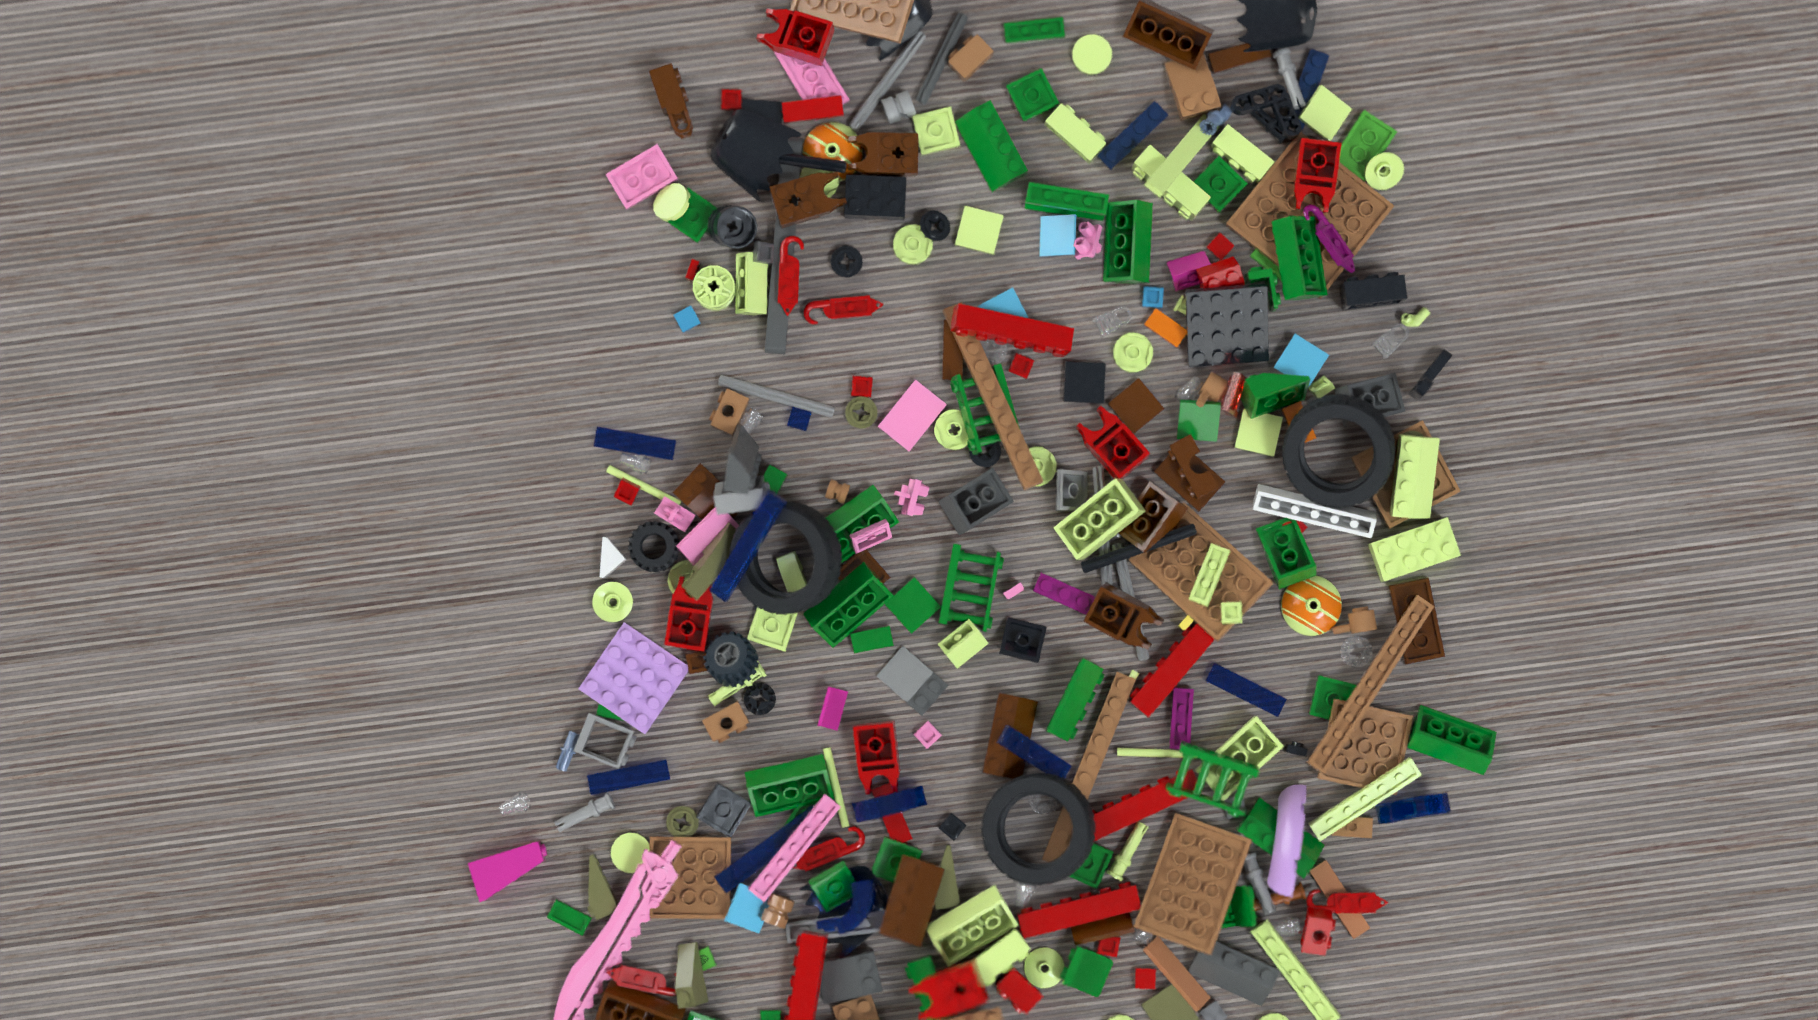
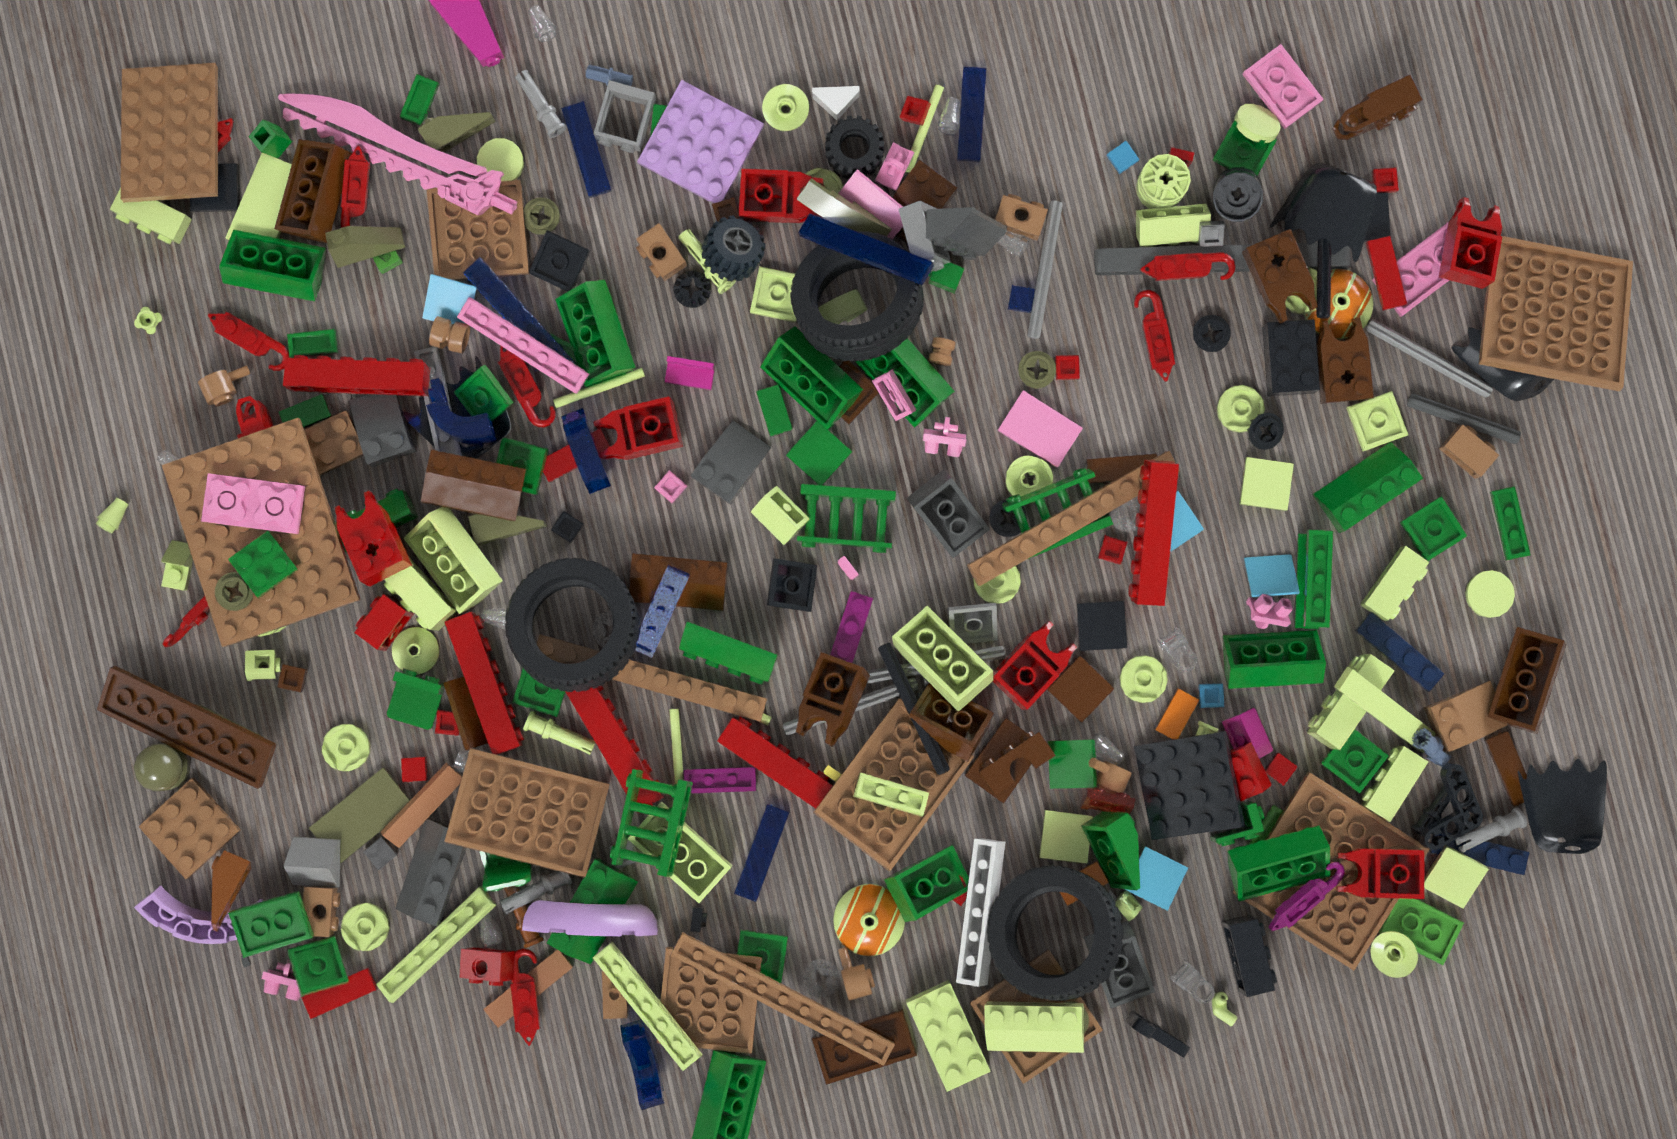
camera: 85 degrees right, 0 degrees up
light grey wheel [881,90,916,124] -> none
yellowish green tile [1221,602,1242,624] -> none

